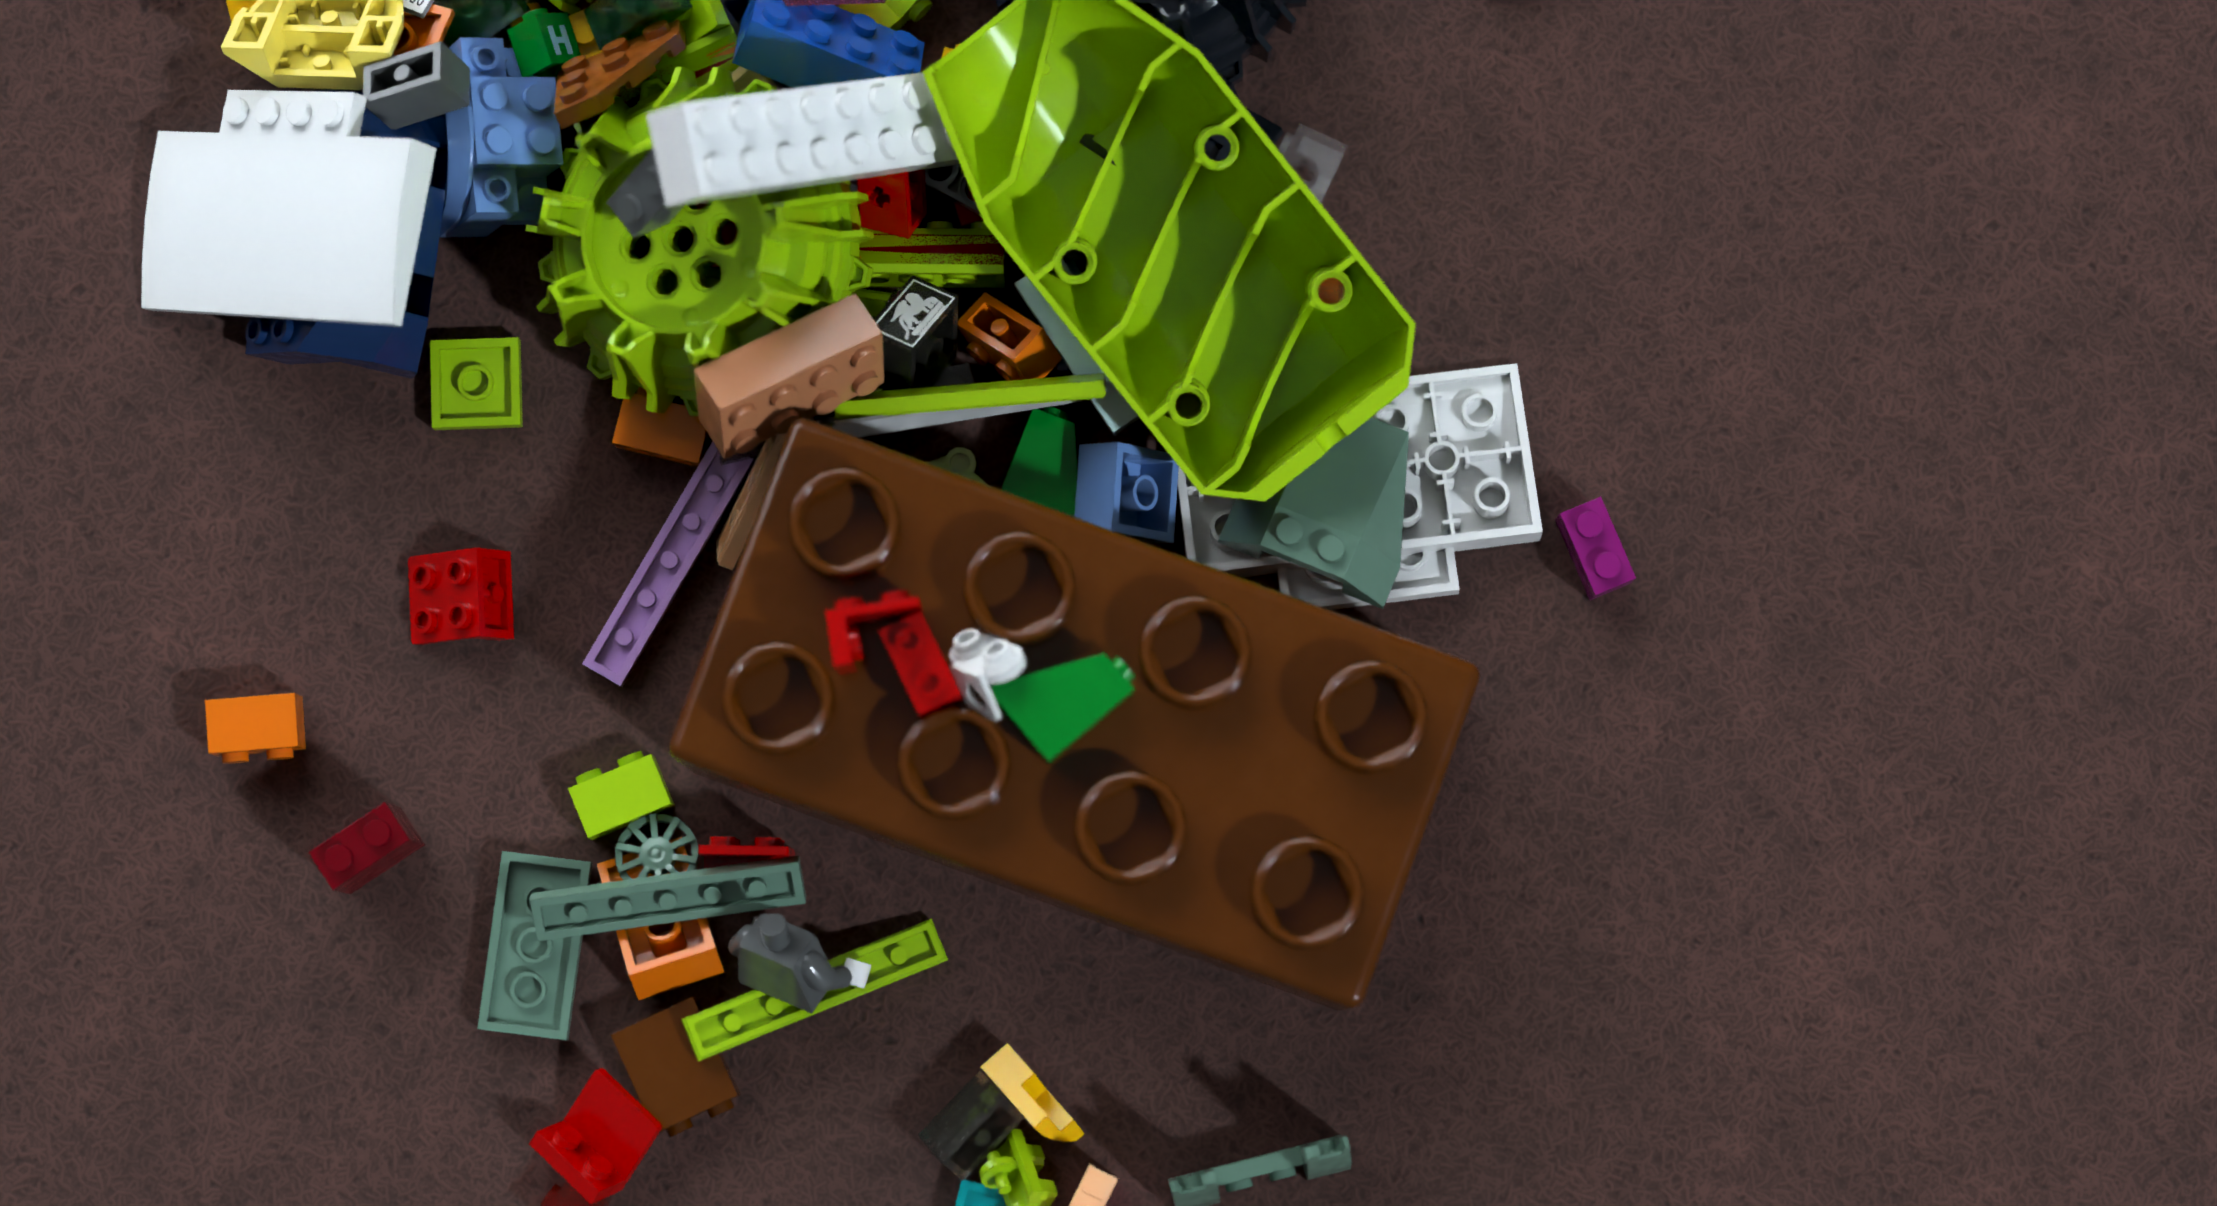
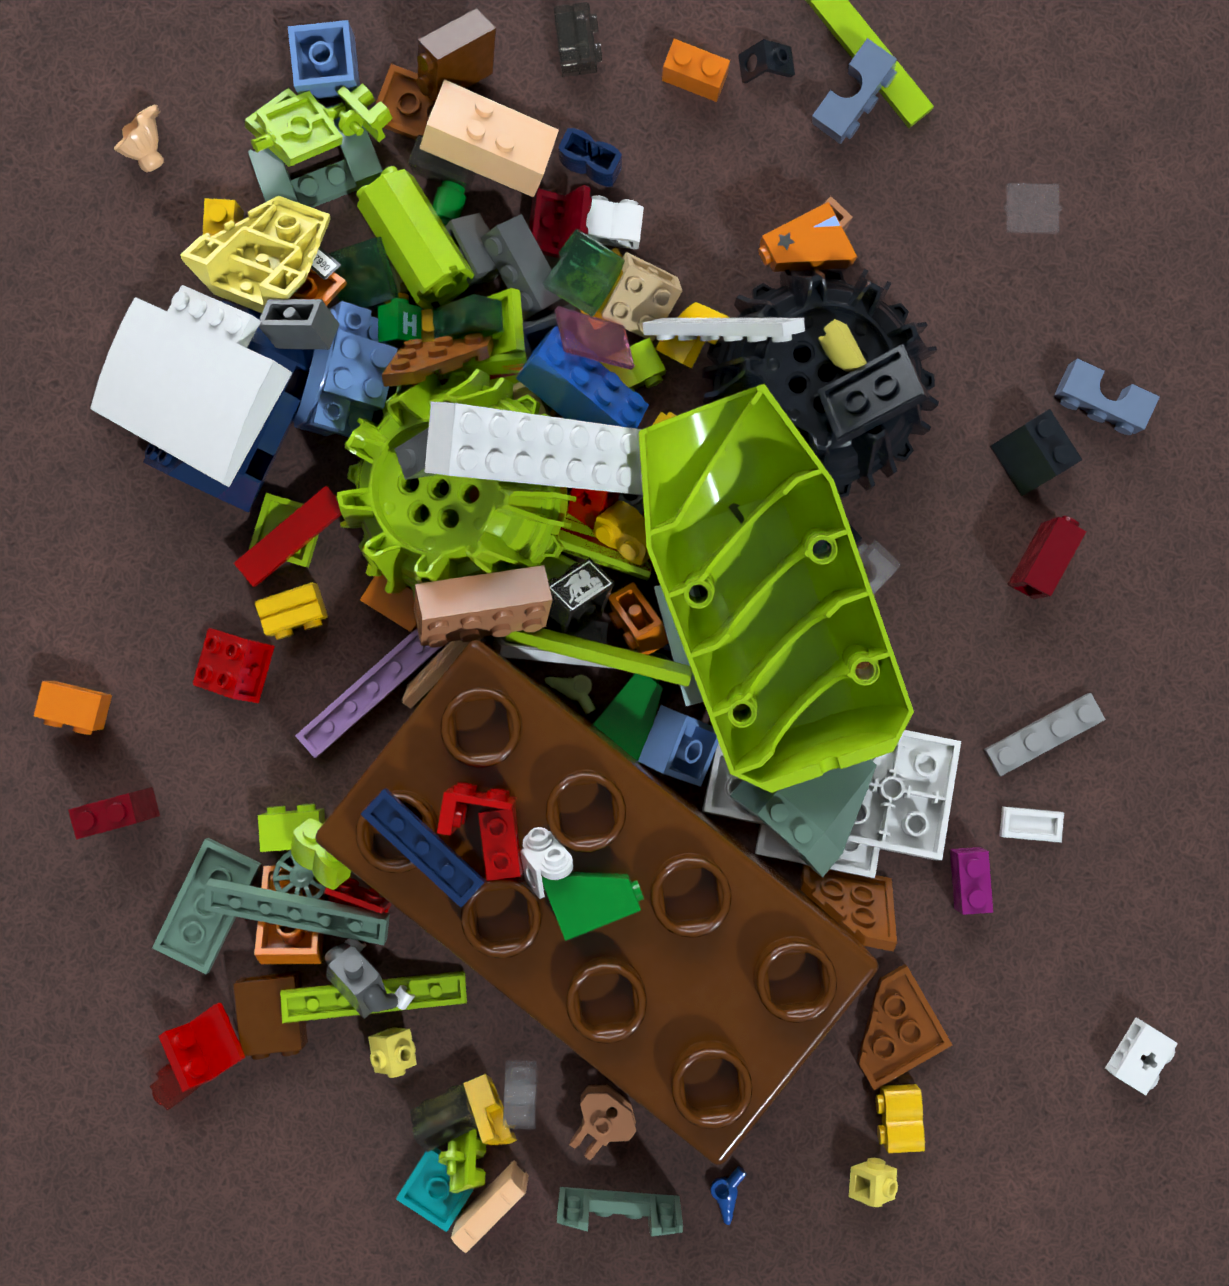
camera: 20 degrees right, 5 degrees up
none -> red tile [233,485,342,587]
none -> yellow brick [255,582,328,640]
none -> lime brick [291,818,351,890]
none -> dark blue plate [360,788,486,907]
none -> light yellow brick [368,1027,417,1078]
none -> clear brick [503,1061,538,1129]
none -> nougat hinge [569,1085,636,1160]
none -> yellow brick [592,501,650,565]
none -> blue animal [710,1166,747,1225]
none -> dark orange plate [801,864,897,952]
none -> light yellow brick [849,1158,898,1207]
none -> dark orange plate [857,964,952,1090]
none -> yellow brick [875,1084,925,1153]
none -> light grey plate [983,693,1106,776]
none -> white tile [1000,806,1064,843]
none -> dark red brick [1007,516,1087,599]
none -> white brick [1105,1017,1178,1095]

